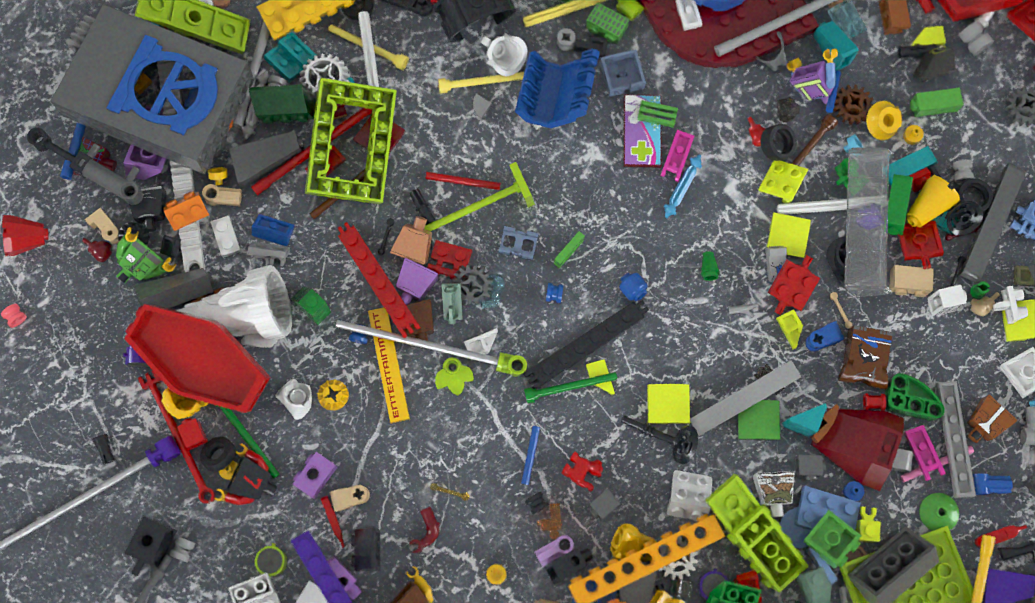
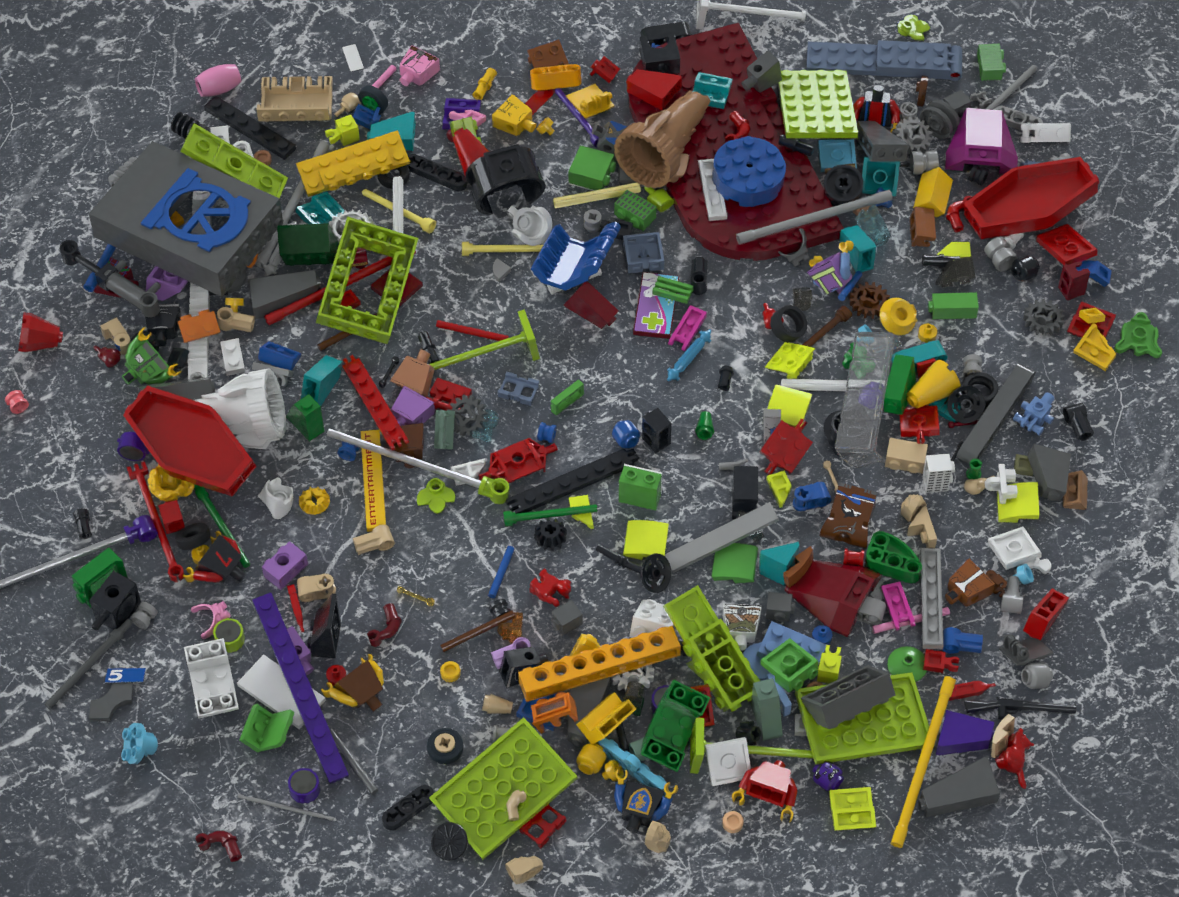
camera: 10 degrees right, 20 degrees down
none -> green window [72,547,128,608]
none -> bright pink helmet [191,601,231,639]
none -> teal slope [300,355,342,406]
none -> red tile [326,665,347,686]
none -> tan piece [353,525,395,555]
none -> reddish brown bar [440,610,516,652]
none -> red plate [478,438,558,483]
none -> black gear [534,518,567,551]
none -> dark red slope [564,281,619,329]
none -> bright green piece [619,464,662,511]
none -> black brick [642,408,672,453]
none -> black piece [691,257,708,295]
none -> black pin [718,365,734,391]
none -> black piece [732,466,758,519]
none -> tan rock [901,494,927,522]
none -> tan slope [907,506,937,548]
none -> red plate [923,649,959,673]
none -> reddish brown piece [986,570,1007,597]
none -> black head [1011,255,1040,282]

